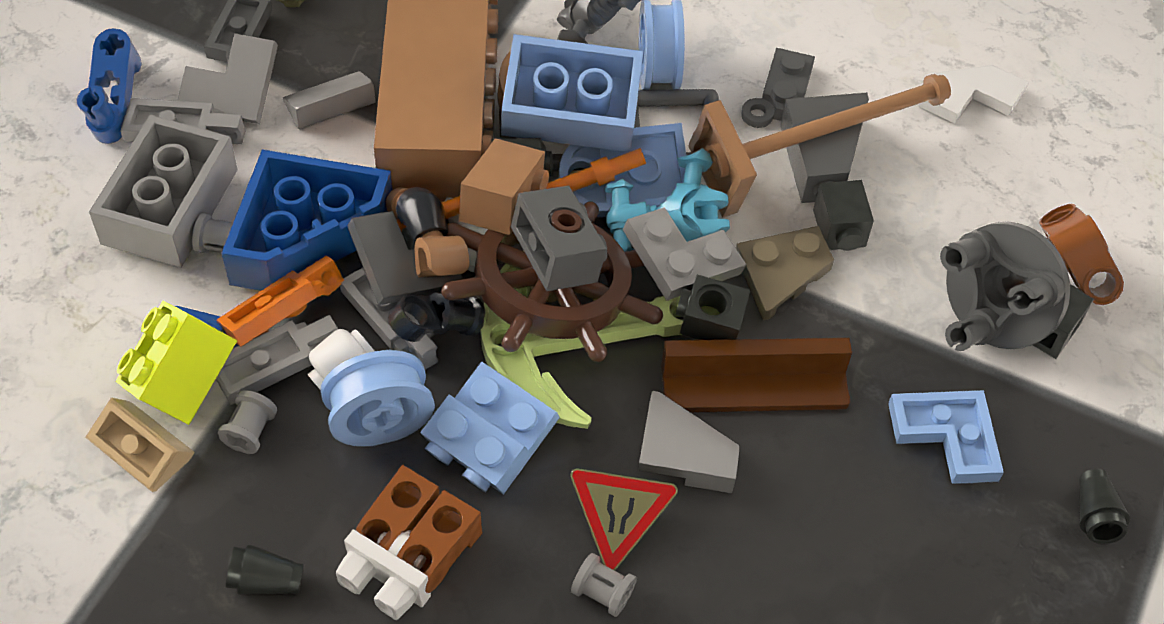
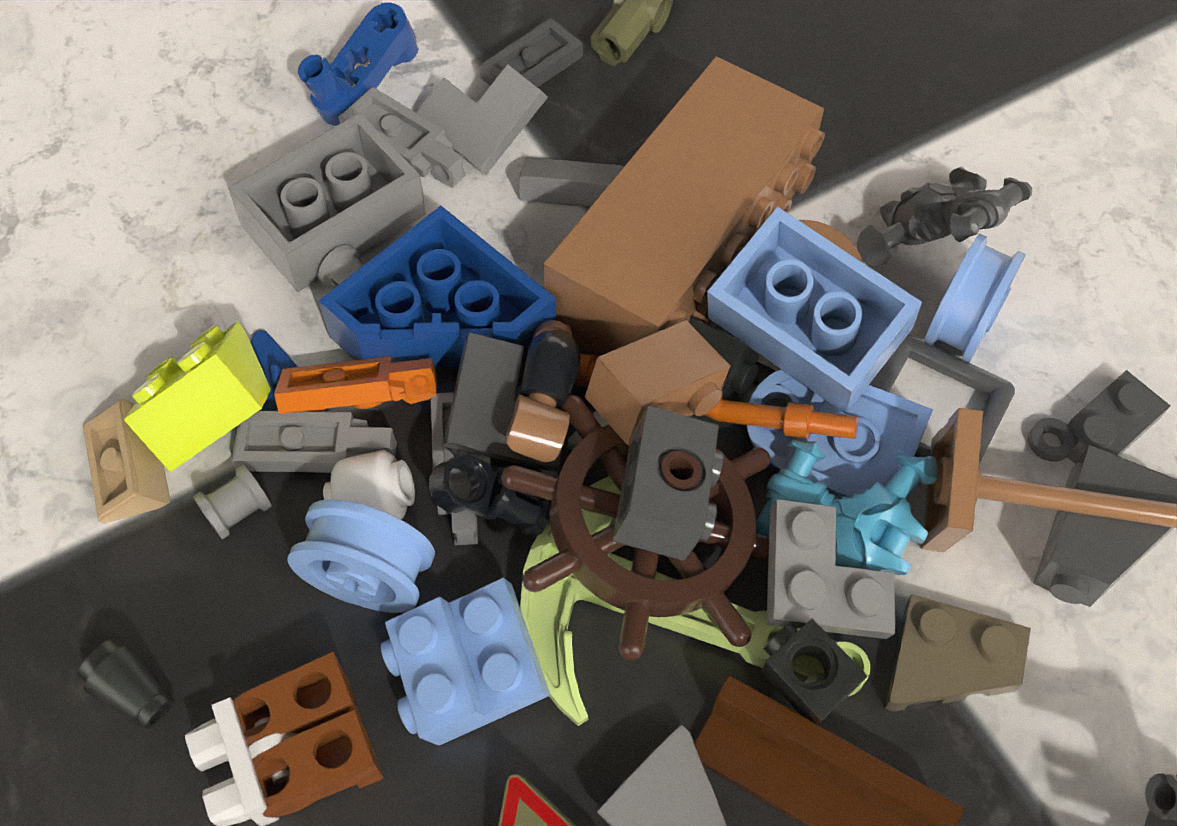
camera: 35 degrees right, 5 degrees up
pearl dark grey brick [813,180,874,251] -> none

